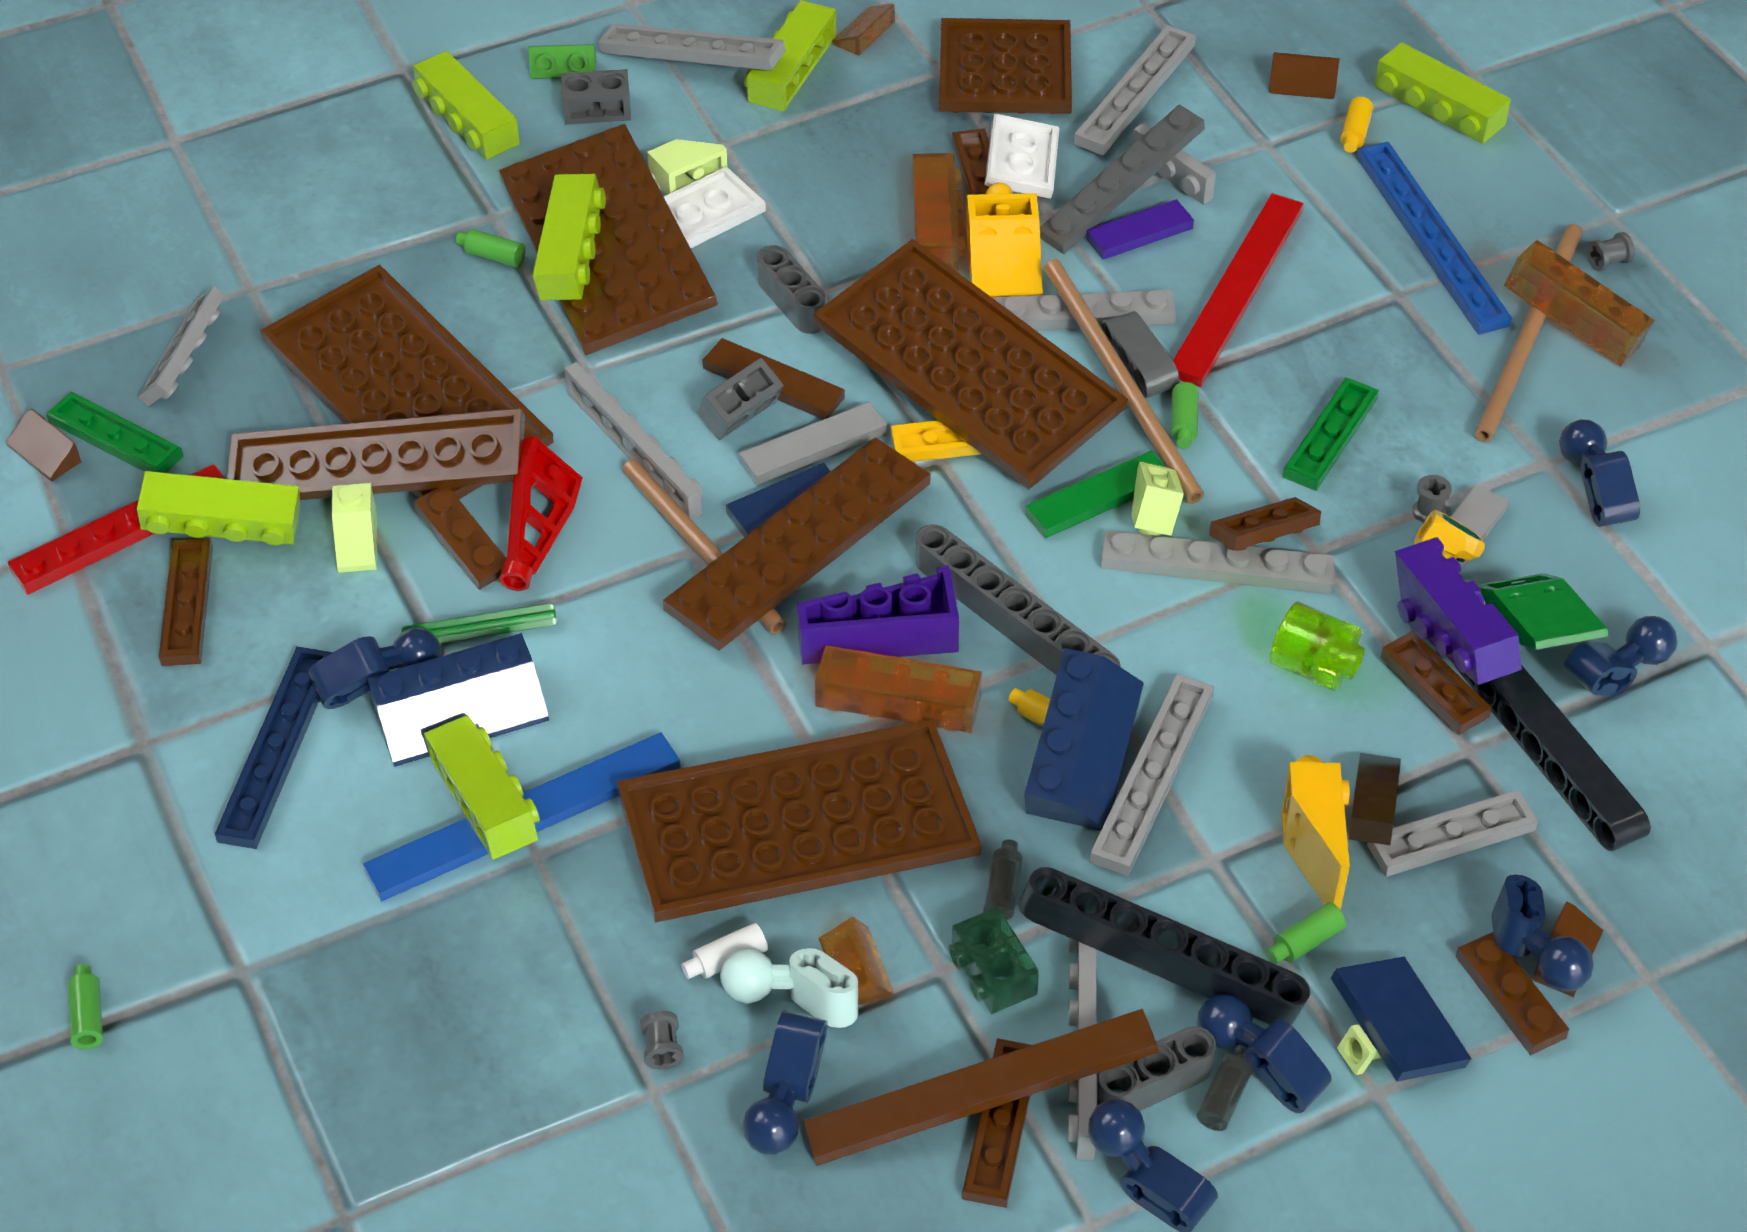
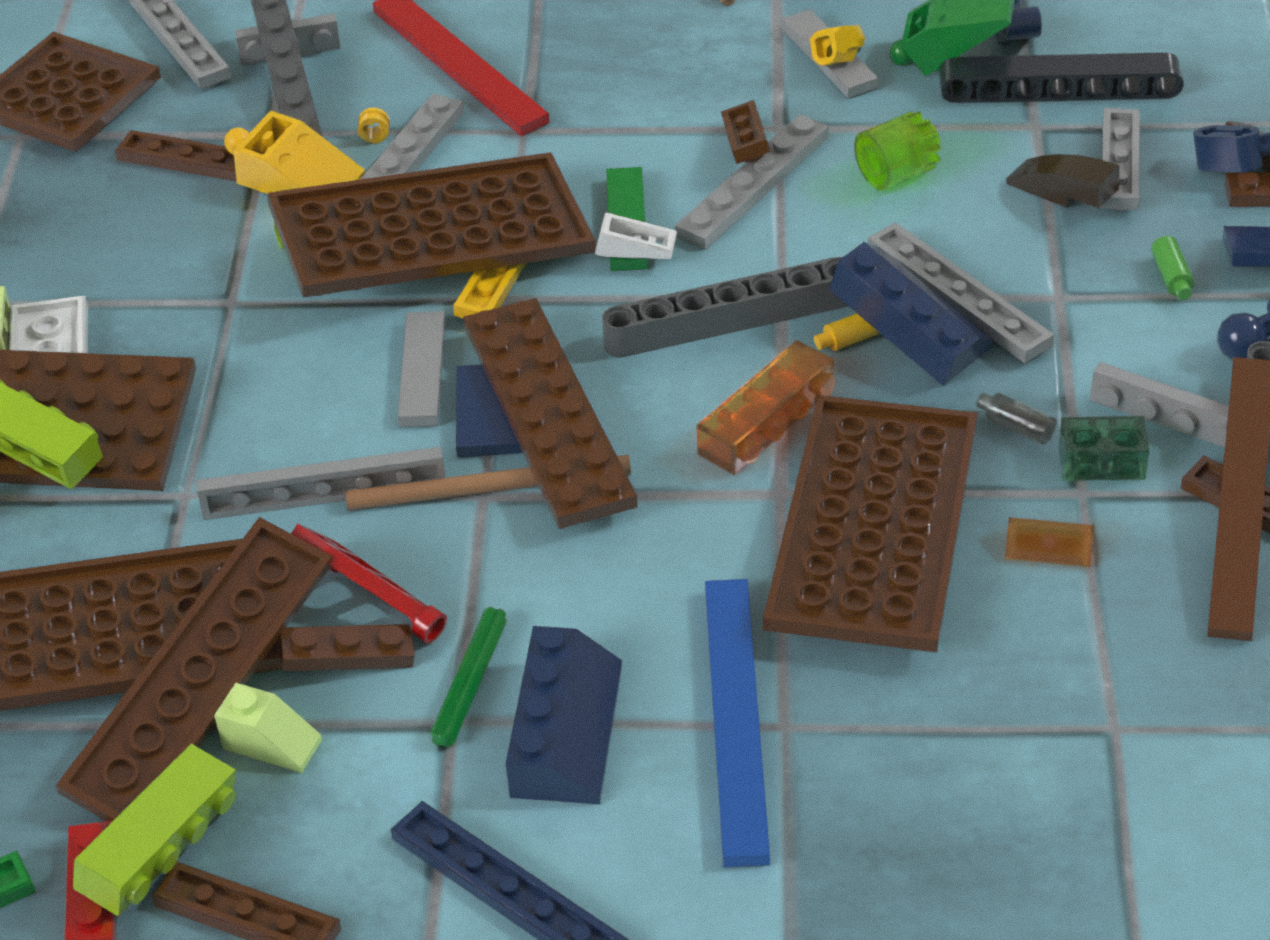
camera: 60 degrees left, 5 degrees down
dark blue beam [309,628,442,709] -> none
lime brick [424,714,540,860] -> none
dark grey bush [640,1011,684,1070] -> none
white cylinder [681,923,768,979] -> none
dark grey brick [697,357,784,440] -> none
reddish brown tile [703,338,845,420] -> none
light aqua beam [720,948,858,1028] -> none
dark blue beam [742,1010,828,1155] -> none
dark grey beam [757,245,826,334] -> none
dark purple wedge [797,565,959,665] -> none
clear orange brick [913,153,966,271] -> none
white tile [985,114,1059,199] -> none
black beam [1019,867,1310,1025] -> none
medium nougat piece [1044,259,1204,504] -> none
dark purple tile [1086,199,1194,260] -> none
dark grey beam [1100,311,1179,398] -> none
yellowish green slope [1131,462,1184,536] -> none
bright green cylinder [1171,382,1199,449] -> none
yellow slope [1281,754,1350,910] -> none
green tile [1282,377,1379,491] -> none
reddish brown plate [1380,631,1492,735] -> none
dark purple wedge [1395,537,1522,685] -> none
dark grey bush [1412,475,1452,523] -> none
none -> yellow bush [358,108,390,143]
none -> white slope [595,213,677,259]

